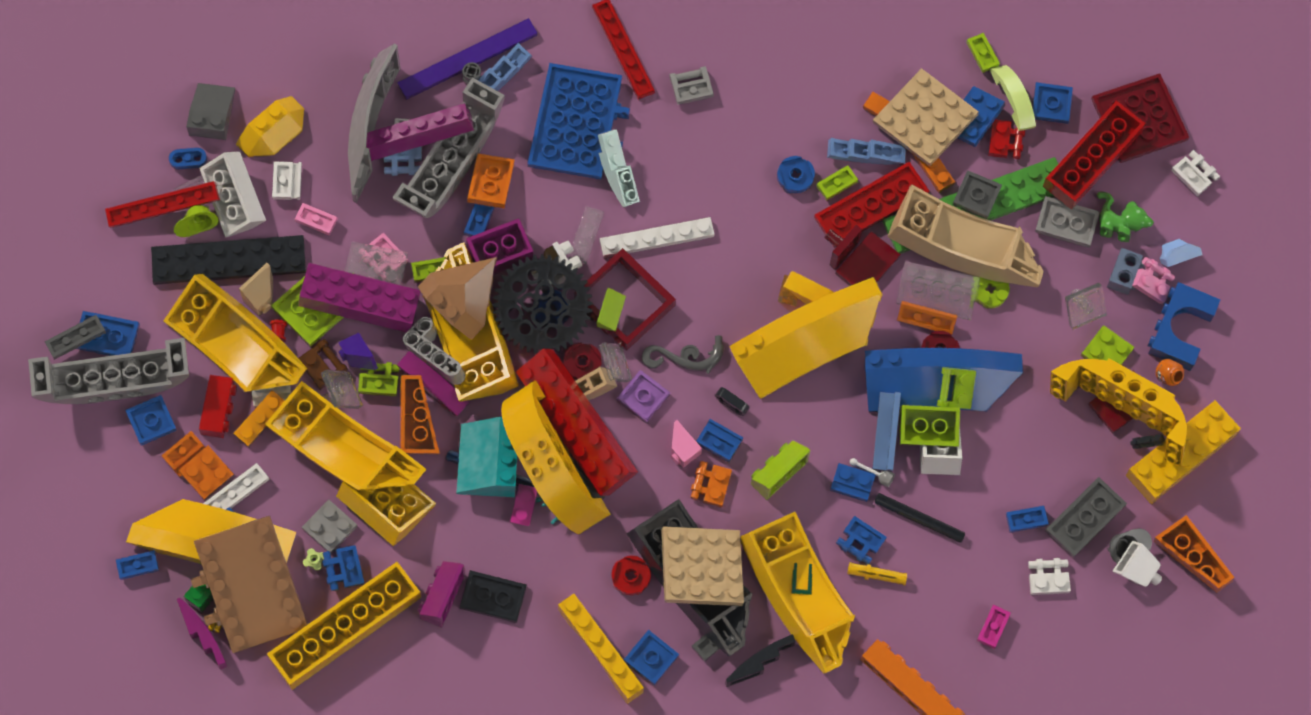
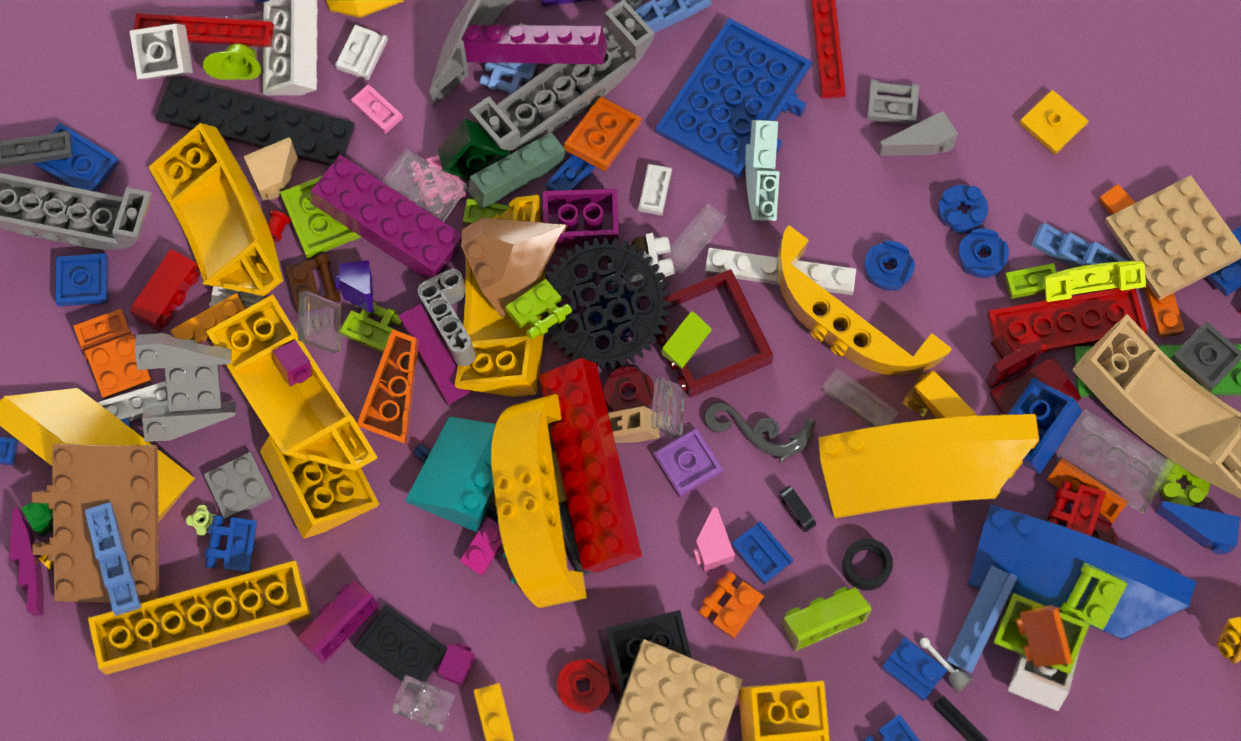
camera: 25 degrees right, 0 degrees up
none -> medium blue slope [85,502,142,616]
none -> white brick [130,24,193,80]
none -> light grey wedge [135,333,236,442]
none -> magenta brick [273,340,312,386]
none -> clear brick [392,675,455,732]
none -> magenta brick [437,643,476,687]
none -> dark green slope [438,119,510,181]
none -> sand green brick [468,132,565,209]
none -> lime plate [505,279,572,340]
none -> white plate [638,164,672,216]
none -> yellow slope [777,225,952,376]
none -> clear plate [821,368,899,427]
none -> black tyre [842,539,893,591]
none -> blue plate [864,241,915,291]
none -> light grey slope [877,111,958,156]
none -> blue plate [938,185,988,234]
none -> blue slope [1007,378,1083,474]
none -> orange slope [1016,605,1073,667]
none -> yellow plate [1019,90,1089,155]
none -> neon yellow slope [1044,261,1146,302]
none -> red plate [1047,481,1106,537]
none -> blue slope [1156,501,1240,554]

